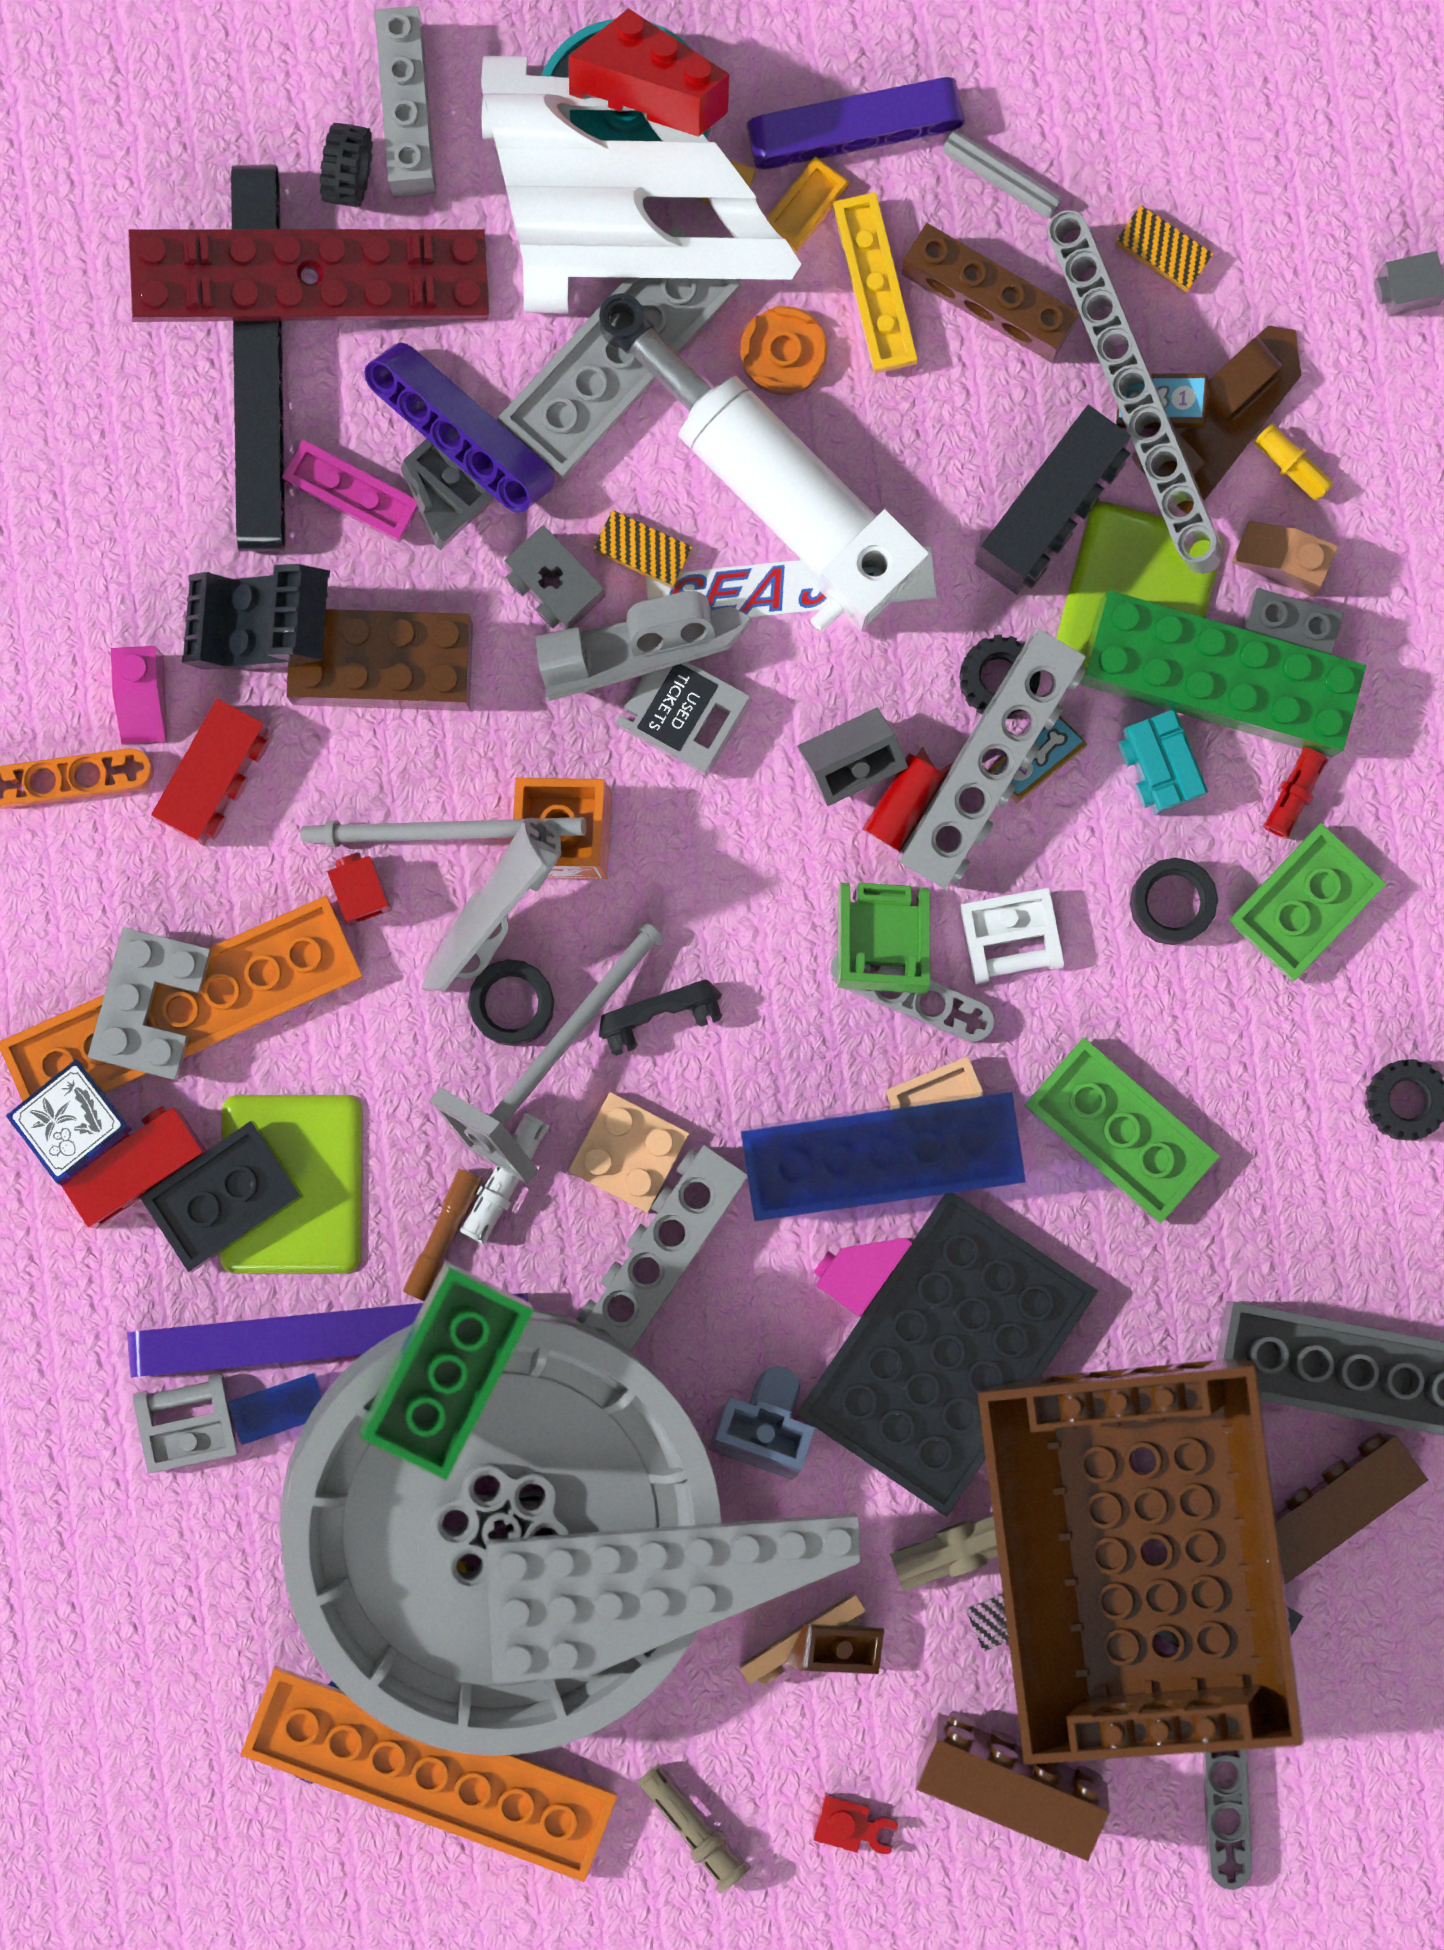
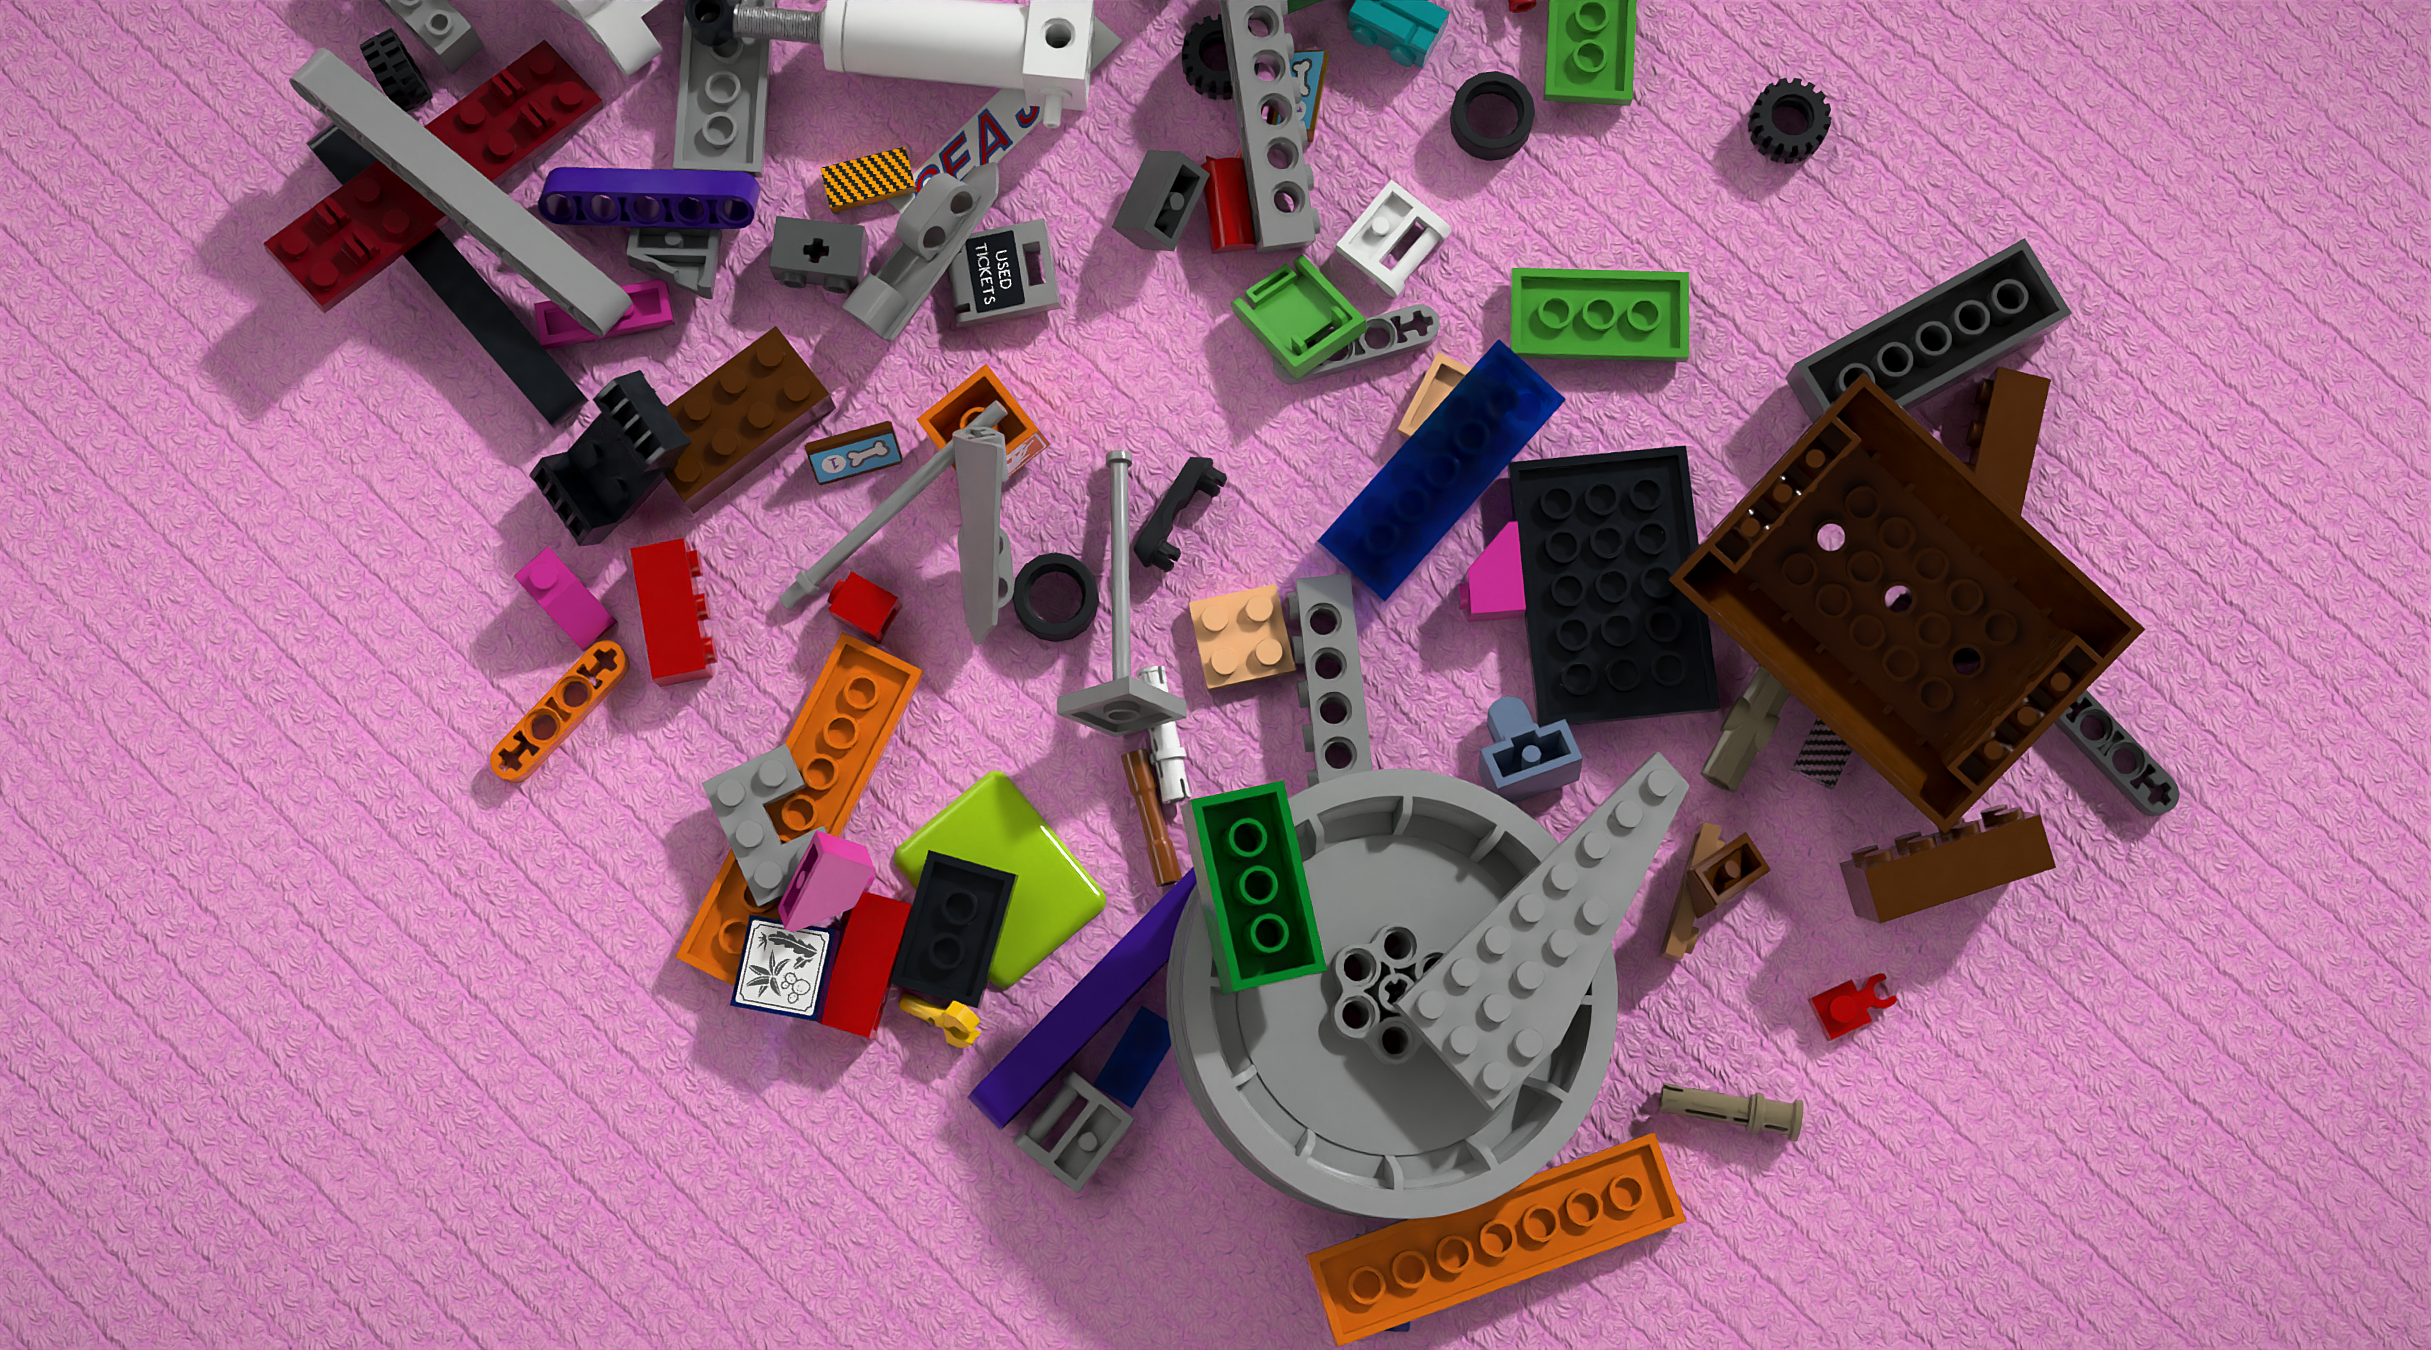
camera: 40 degrees left, 5 degrees down
none -> light grey beam [289,47,633,338]
none -> dark pink slope [778,830,875,933]
none -> slope [804,421,903,485]
none -> yellow bar [899,993,981,1048]

